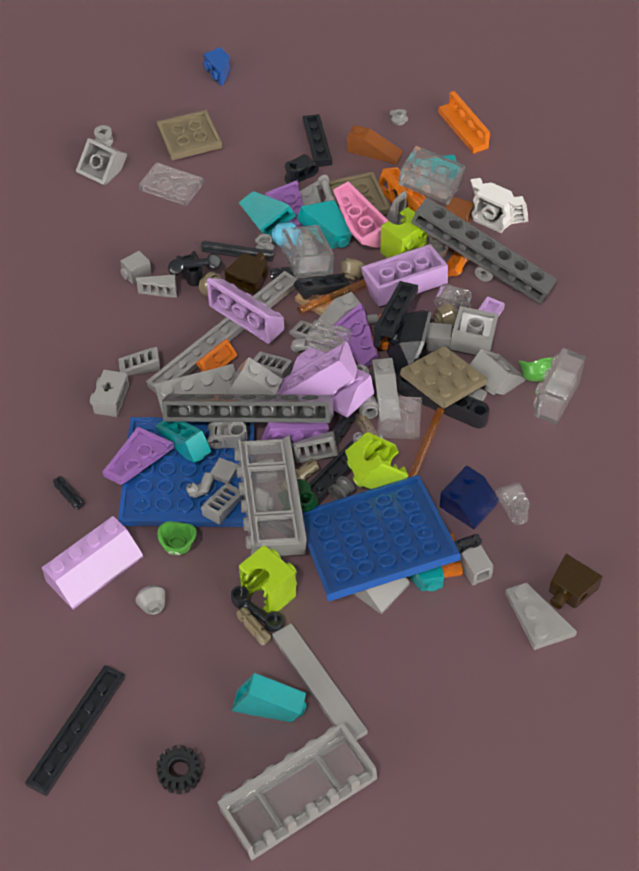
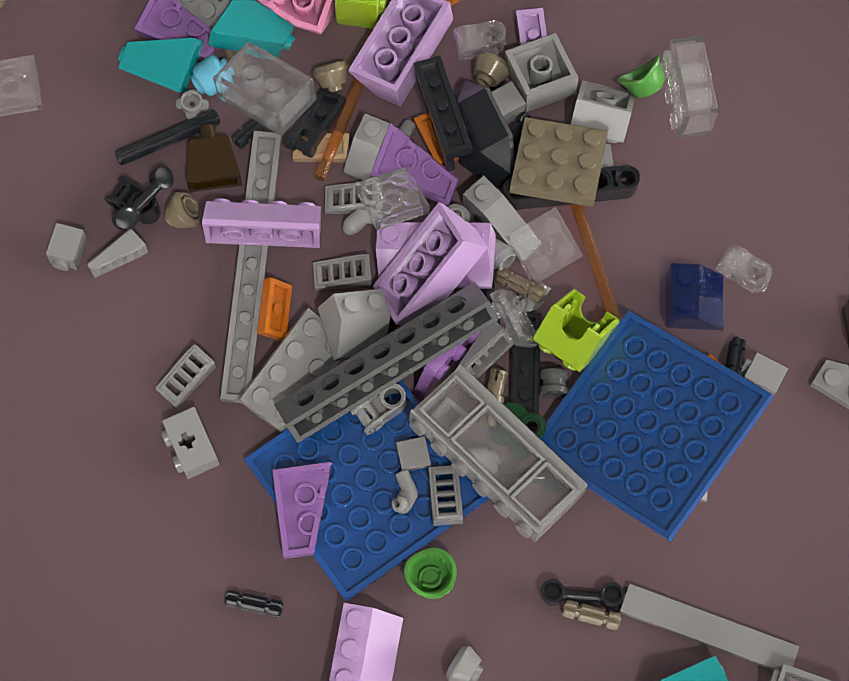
camera: 40 degrees left, 20 degrees up
teal slope [155,421,211,463] -> none
lime piece [239,545,297,613] -> none
none -> clear plate [490,289,538,348]

